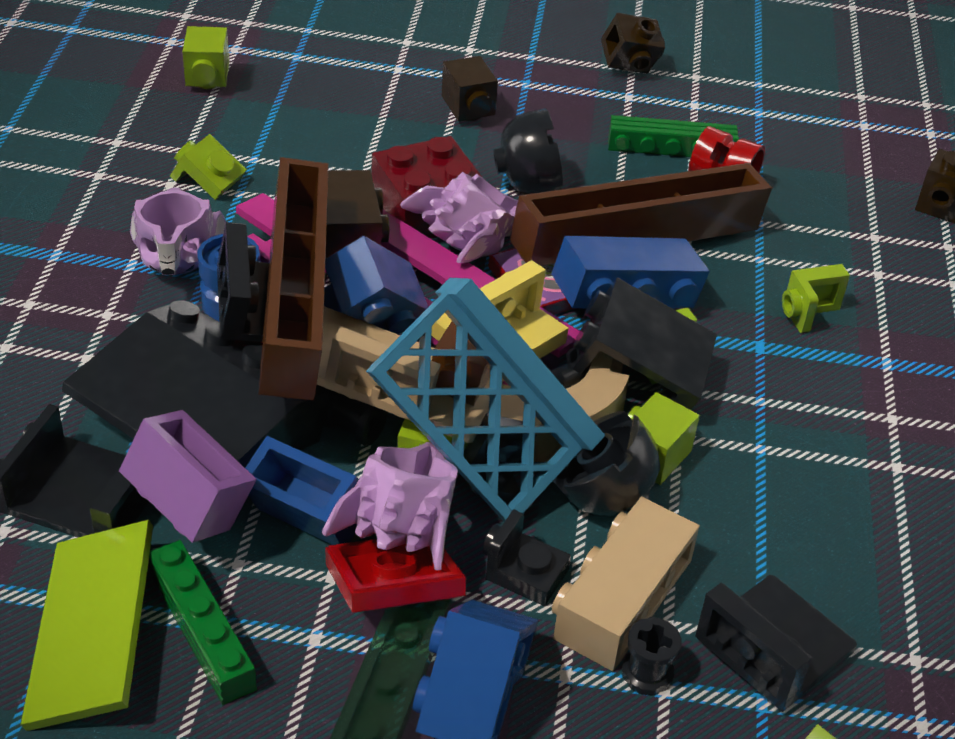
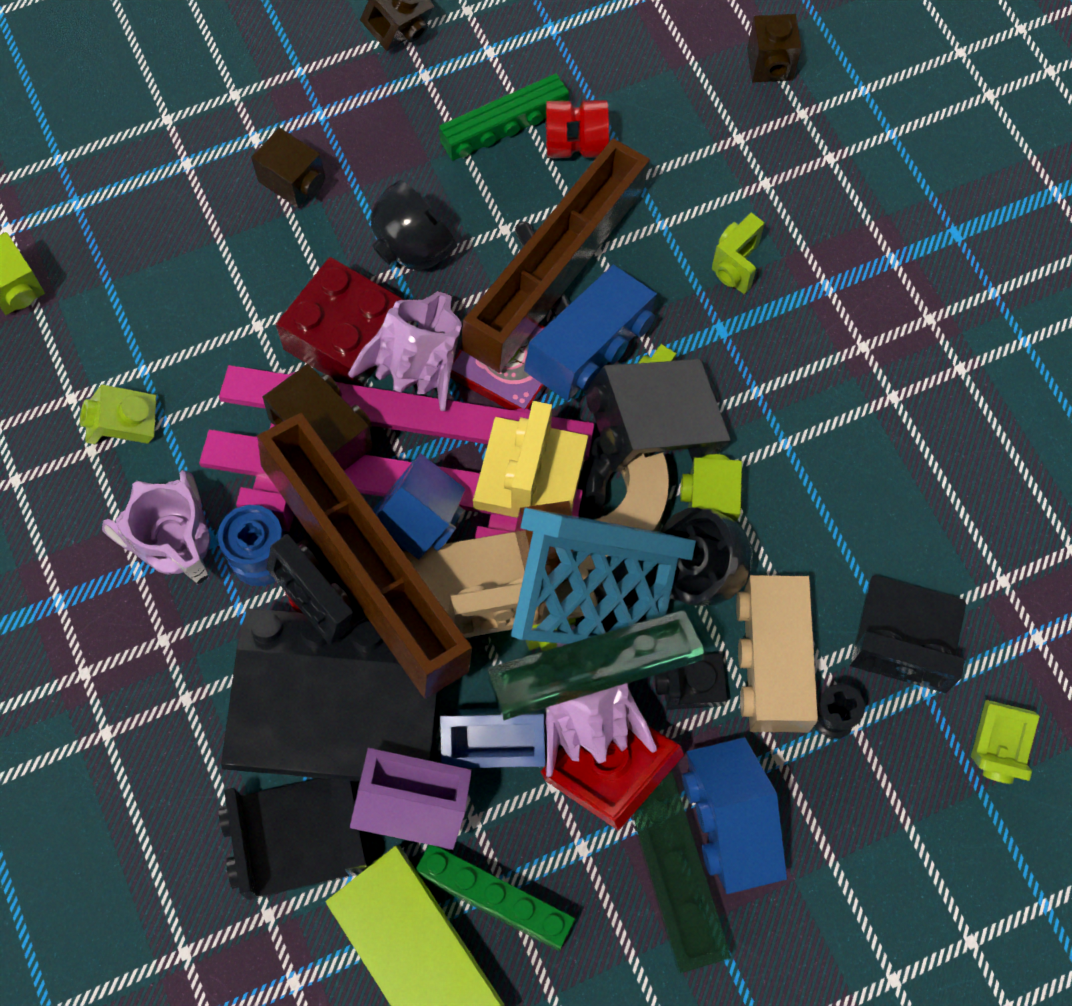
camera: 30 degrees left, 25 degrees up
none -> clear green plate [487,610,703,720]

